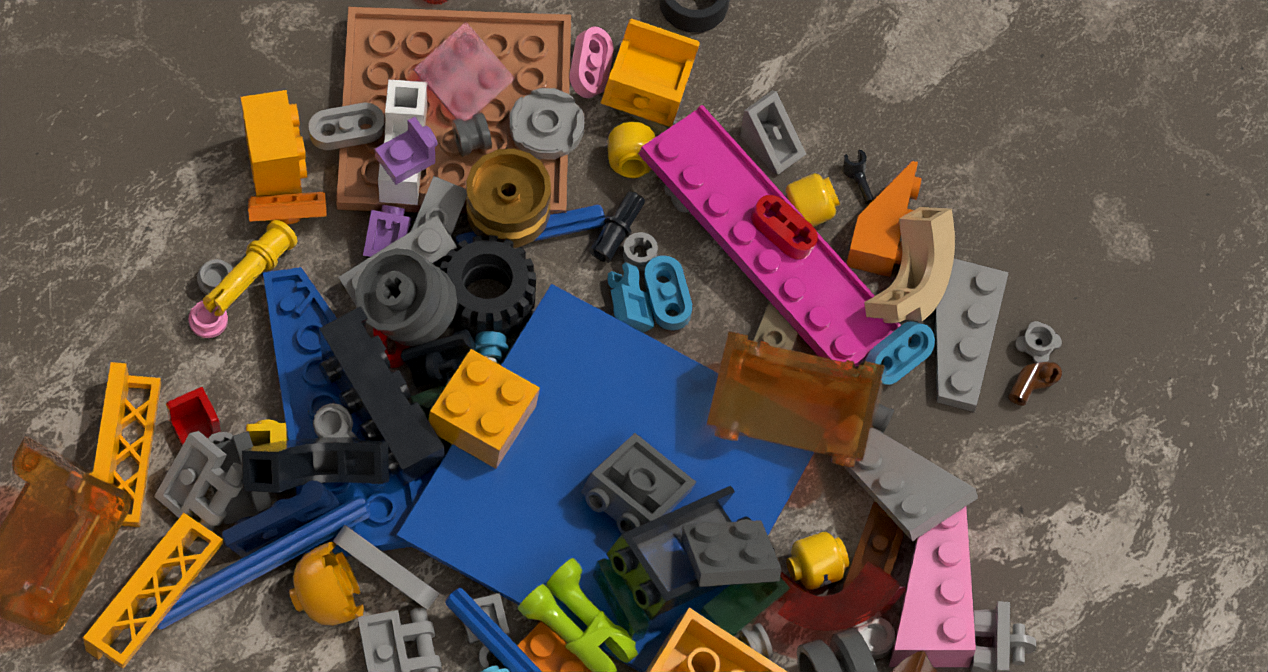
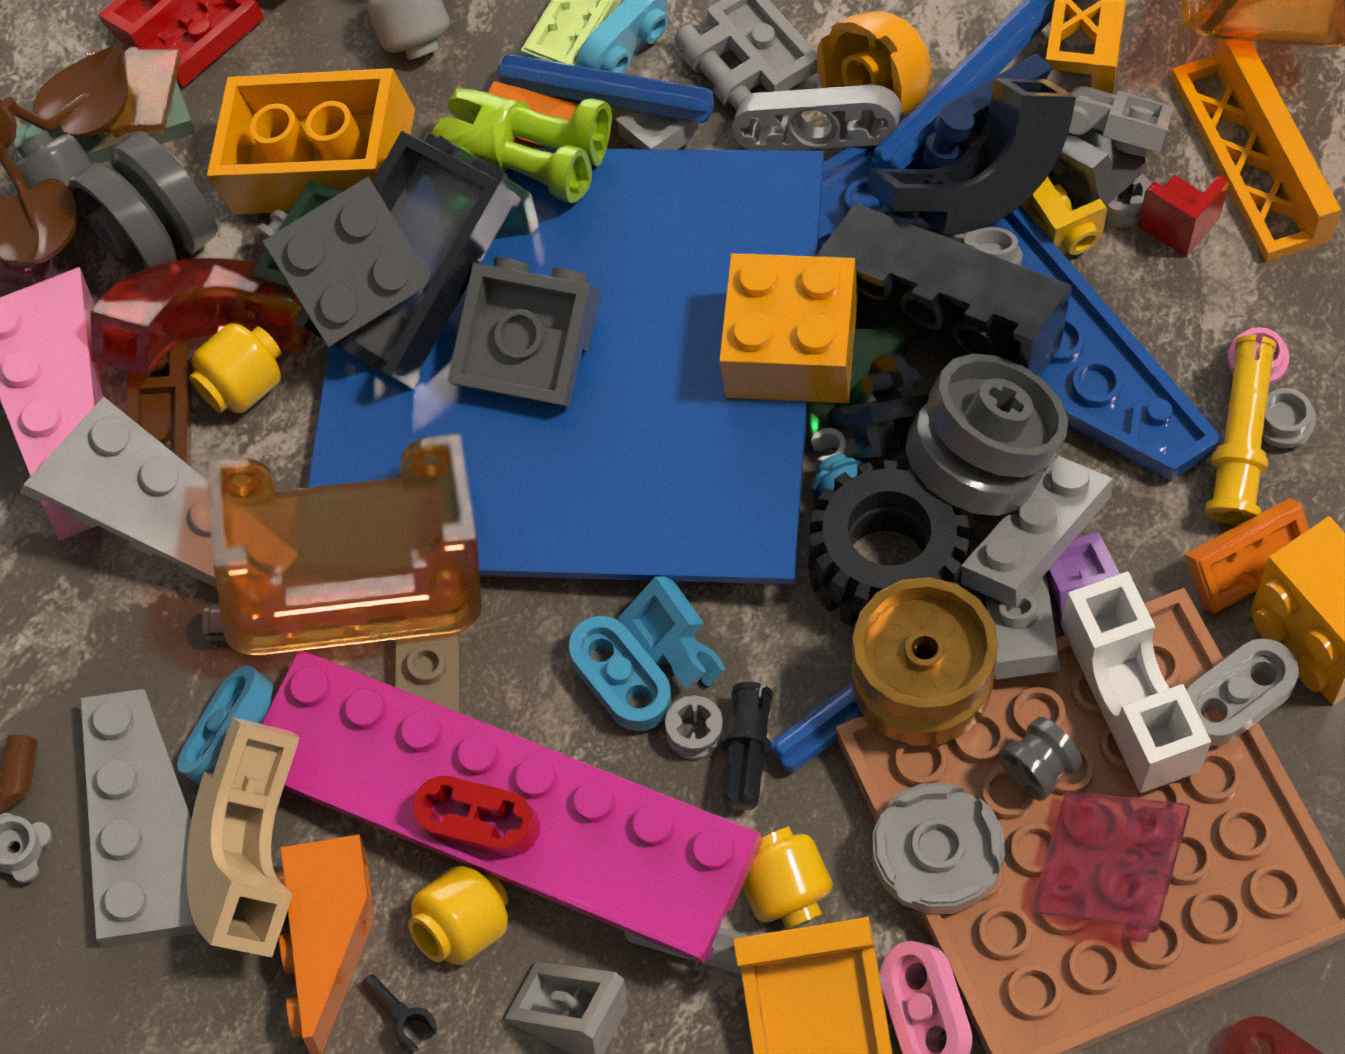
camera: 165 degrees right, 0 degrees up
medium lavender bracket [375,117,438,185] -> none

